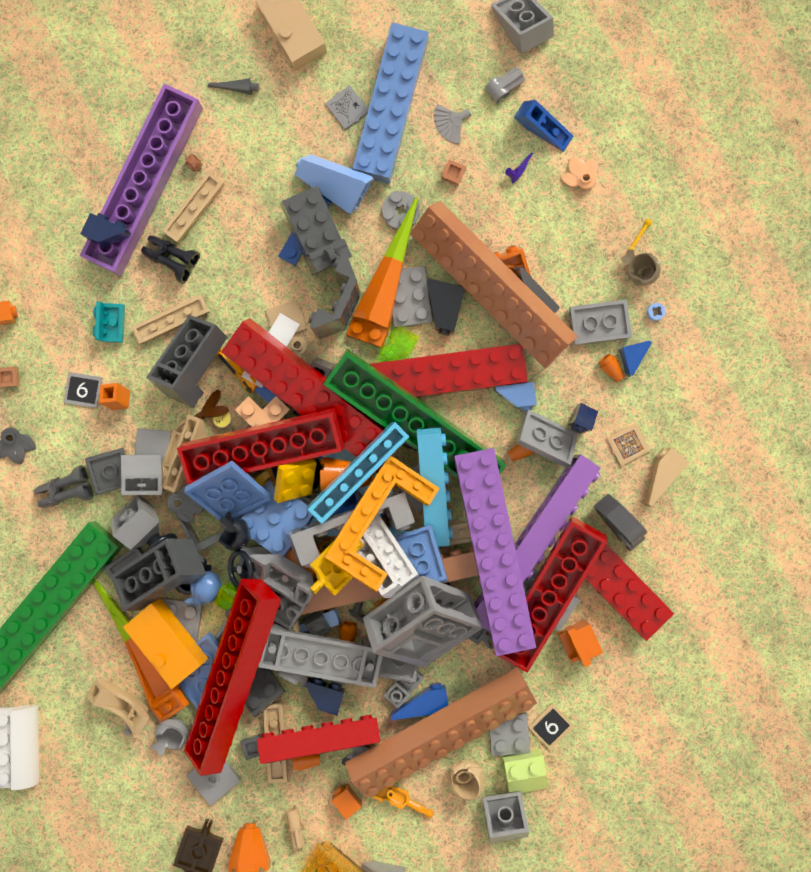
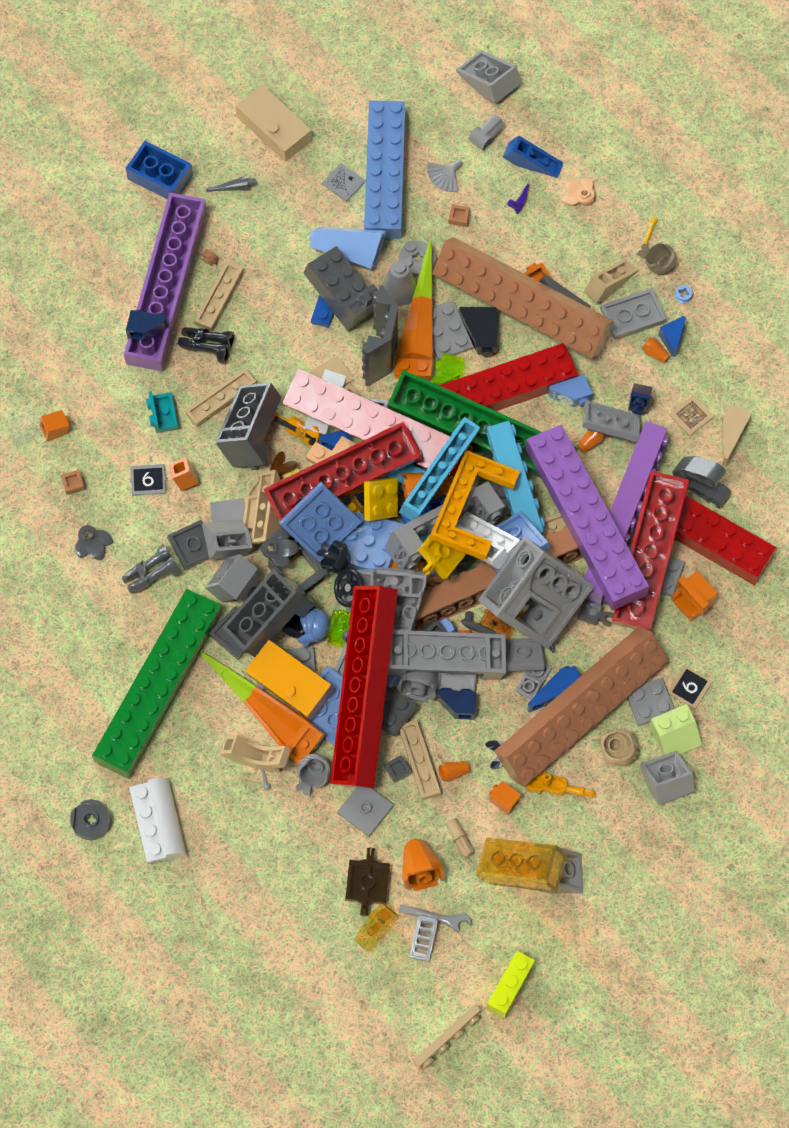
camera: 15 degrees left, 20 degrees down
brick [257,715,381,764] -> none
none -> blue brick [126,140,193,199]
none -> light grey cone [382,261,417,306]
none -> tan slope [584,259,638,303]

